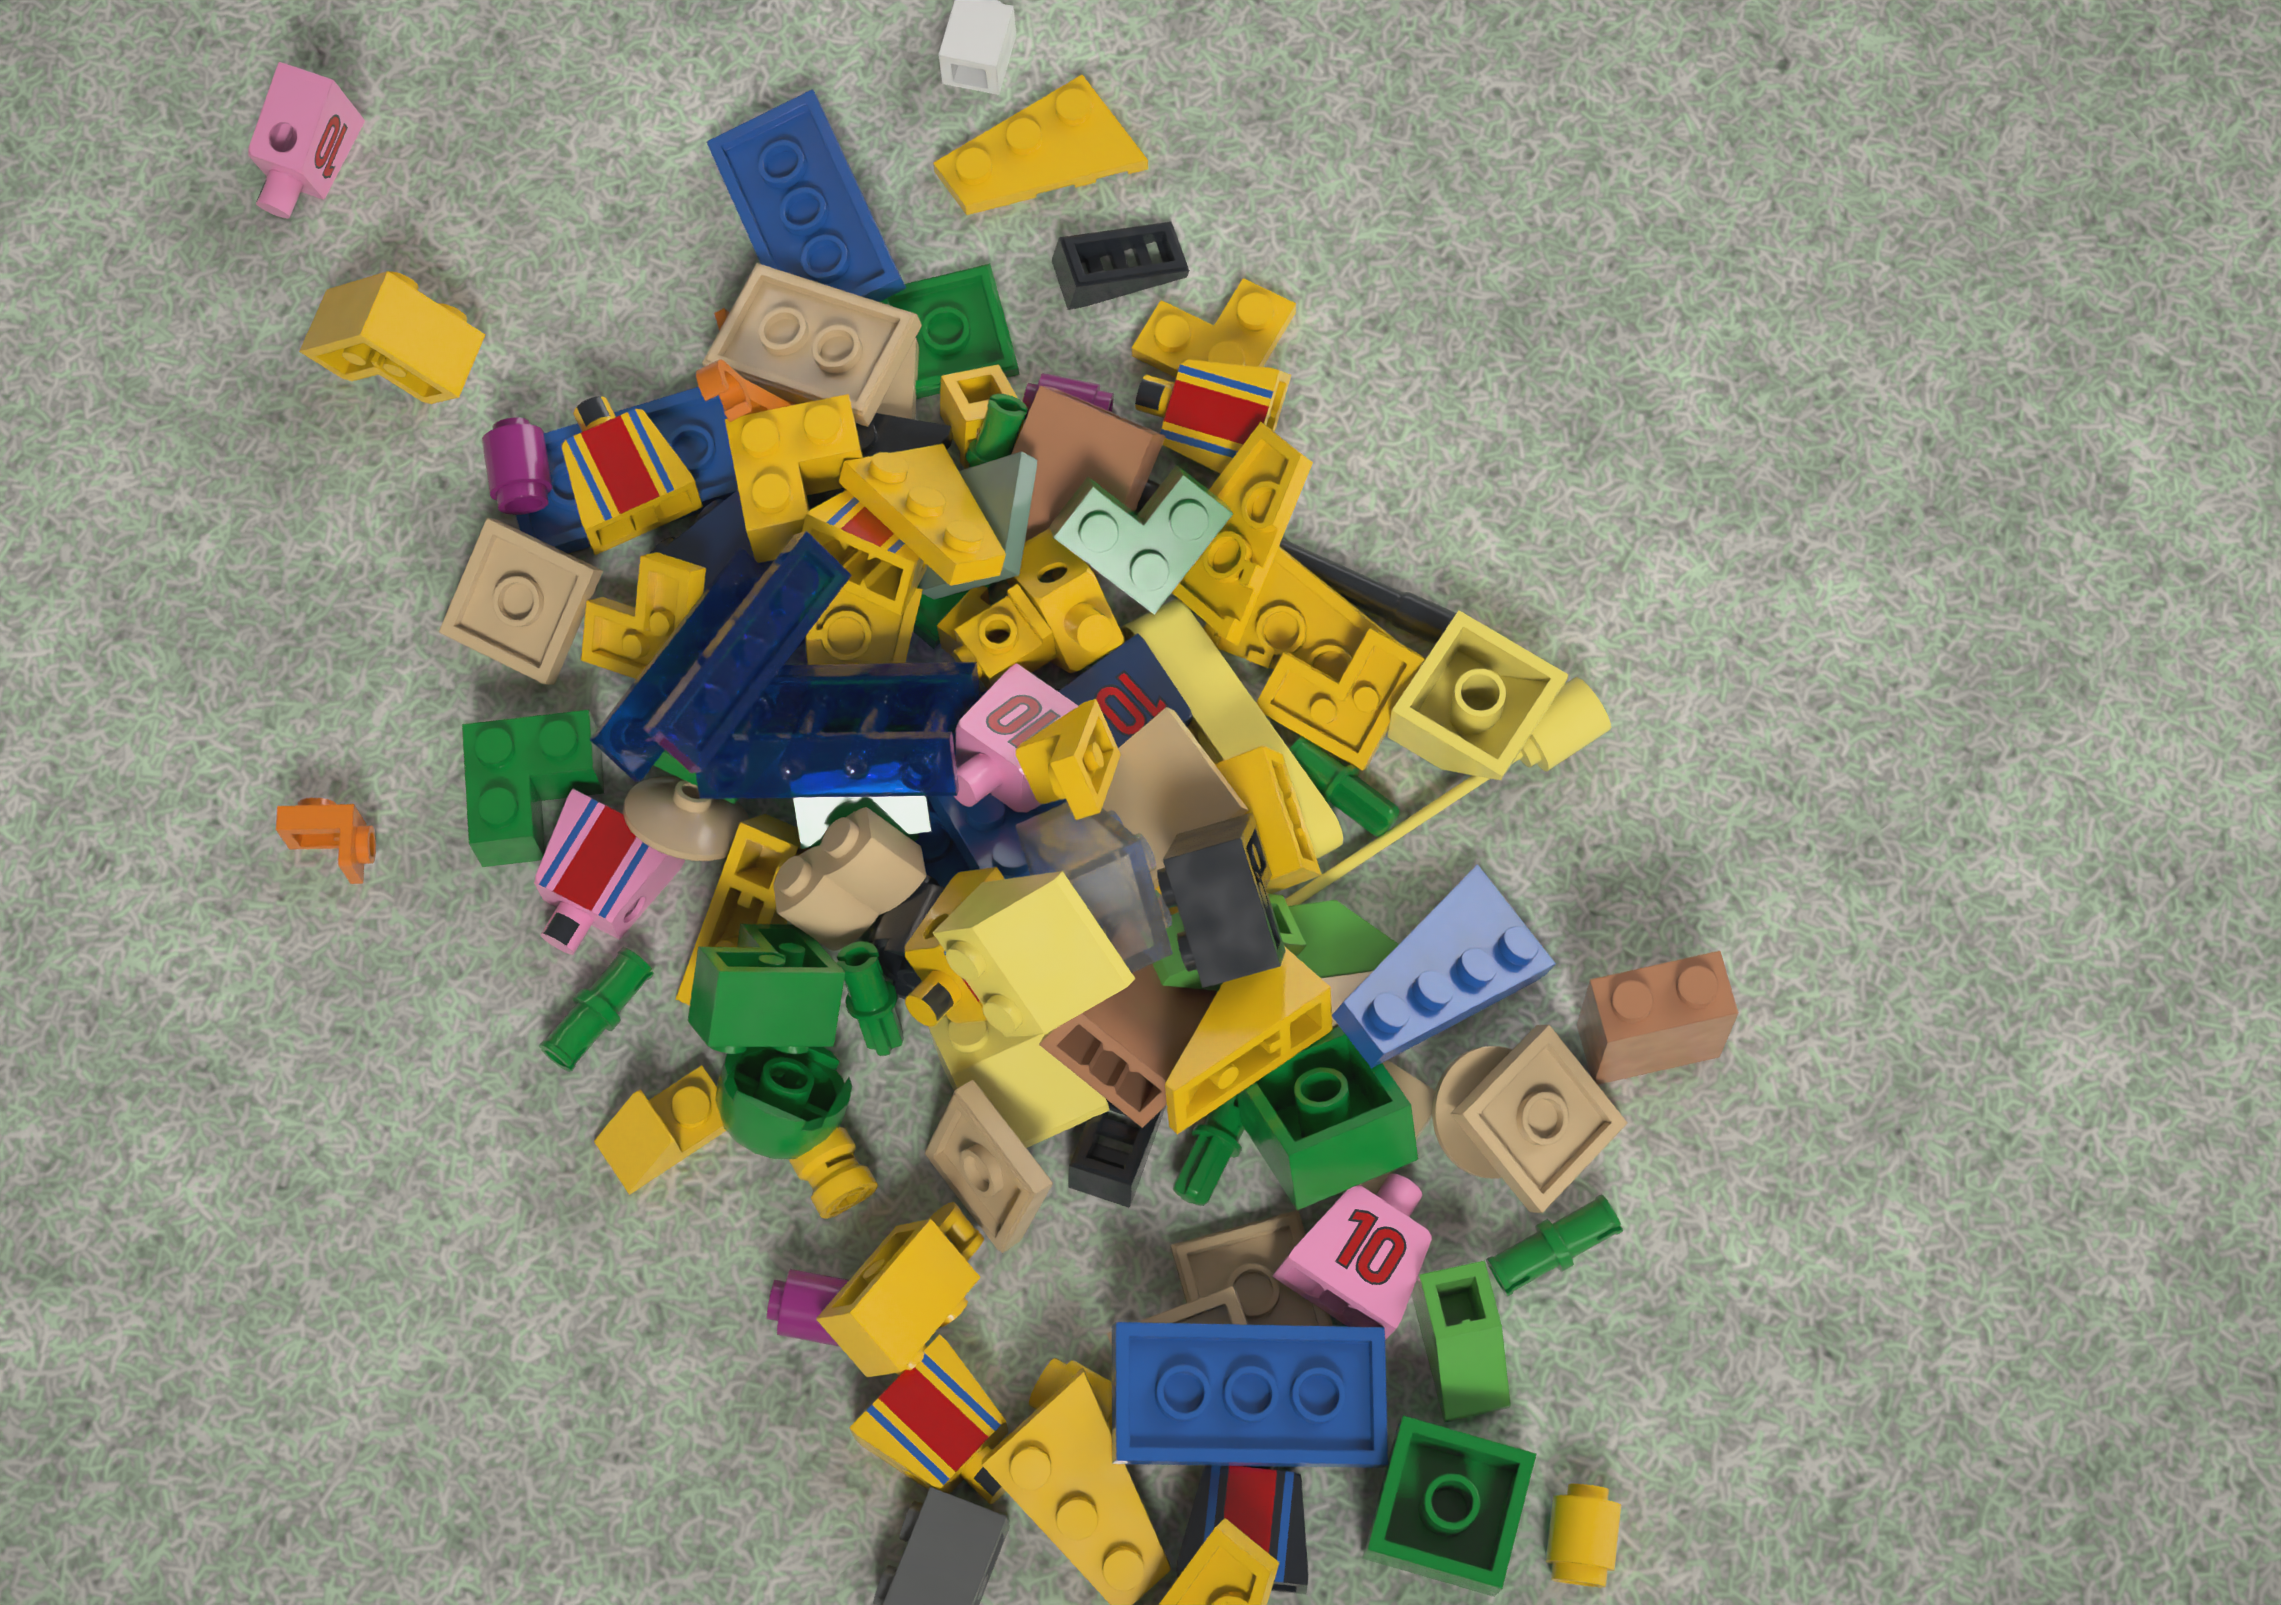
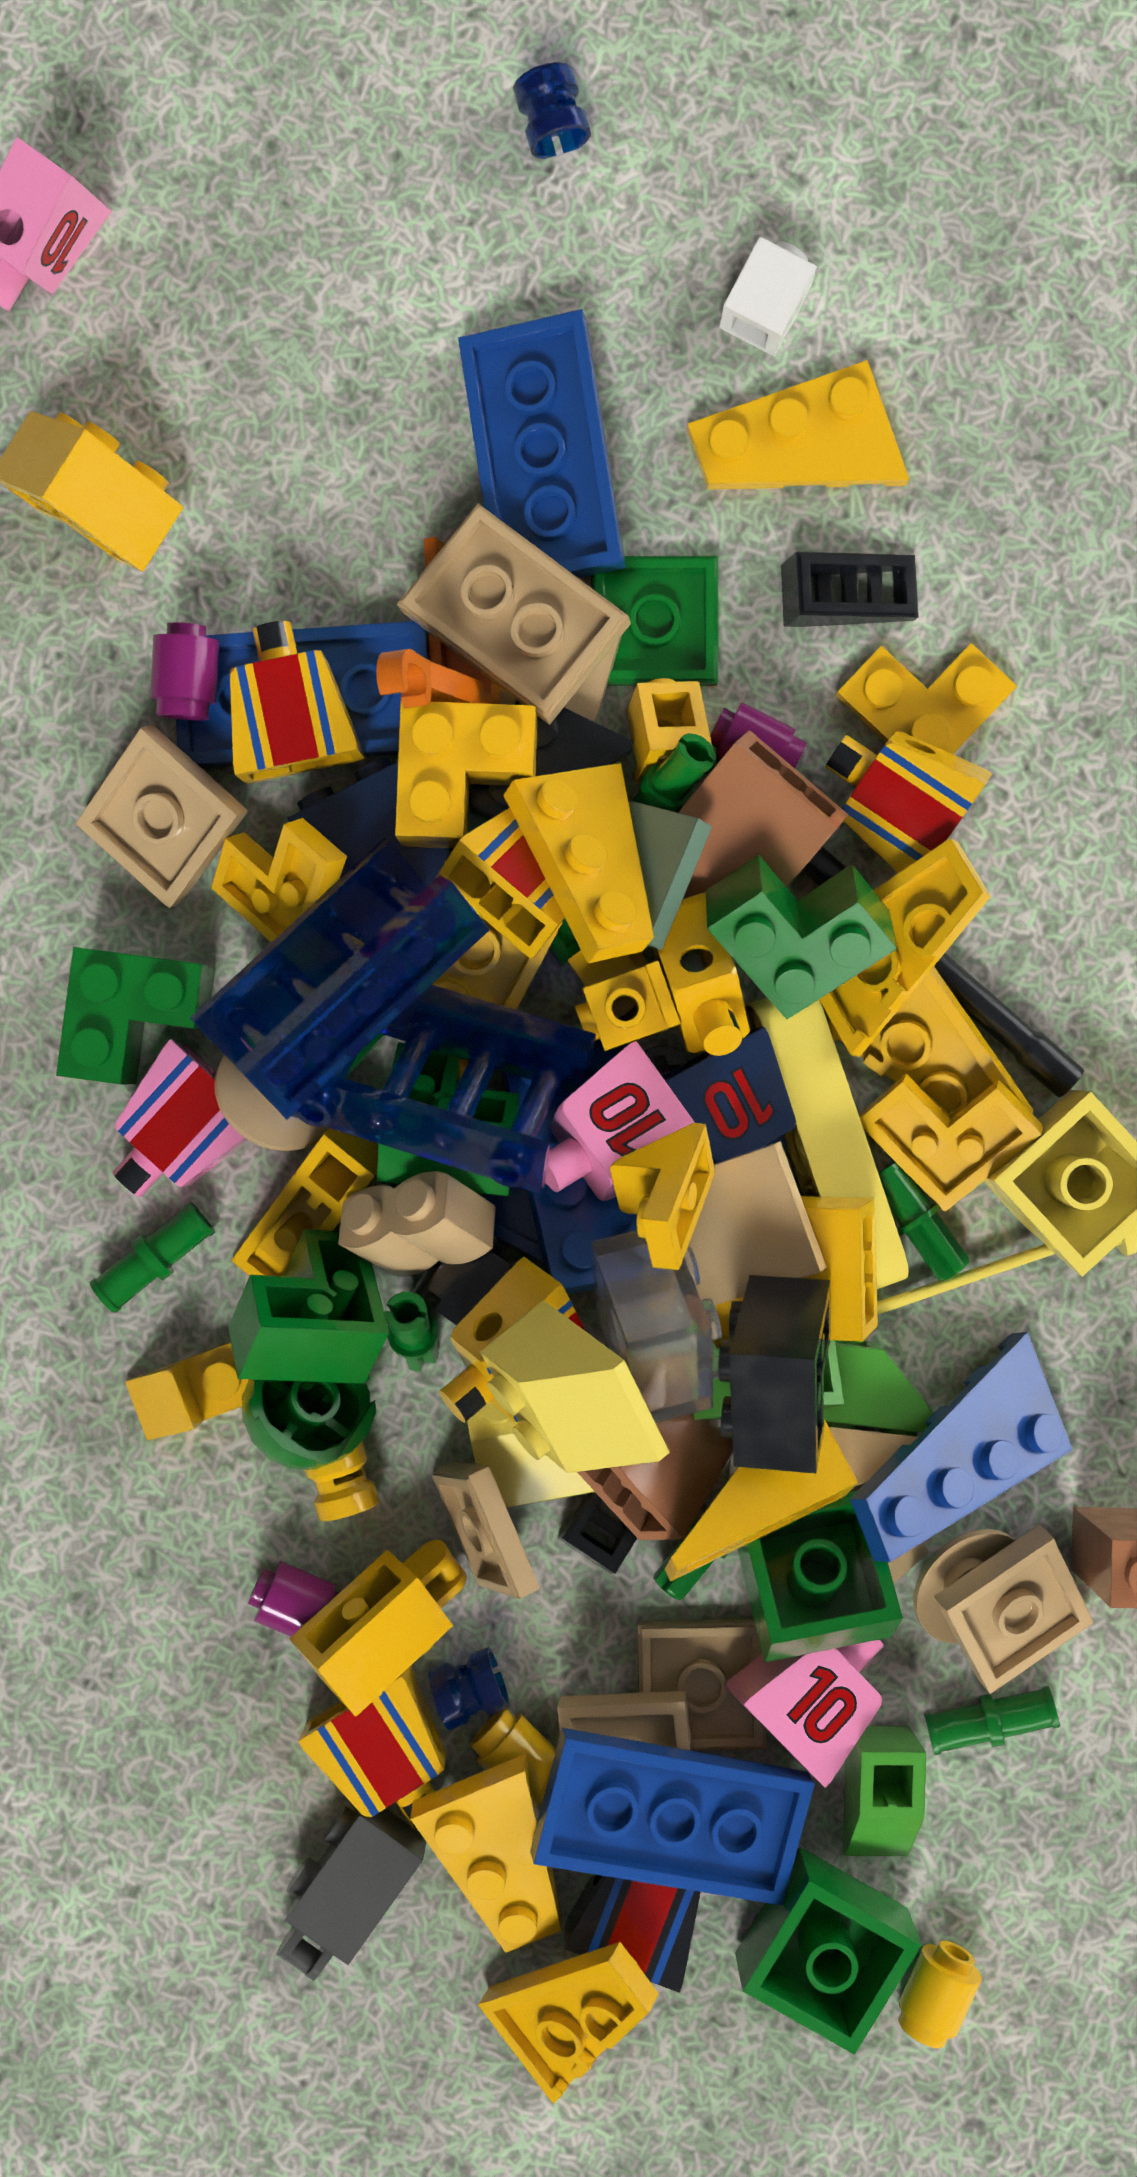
camera: 10 degrees right, 20 degrees up
none -> clear blue wheel [428,1646,510,1731]

